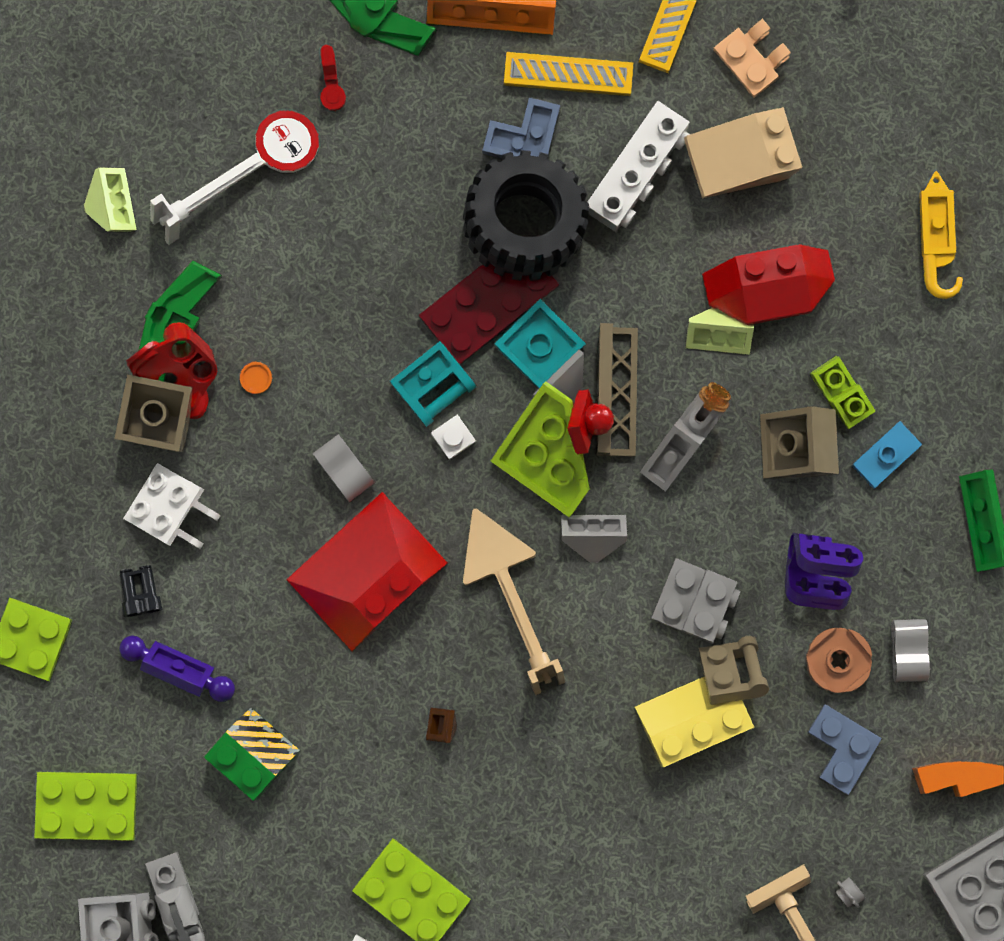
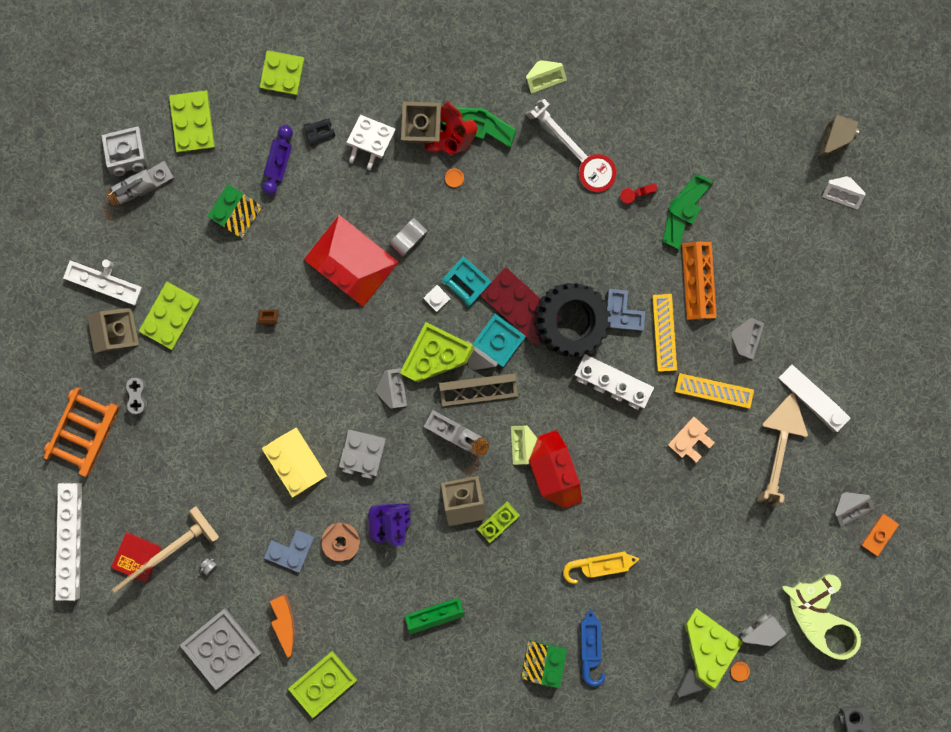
camera: 85 degrees right, 5 degrees up
tan piece [463,509,565,695] -> none
red tile [567,389,614,455] -> none
tan slope [684,107,802,199] -> none
dark tan plate [699,636,769,705] -> none
dark azure plate [852,421,922,489] -> none
light grey axle [891,619,930,682] -> none

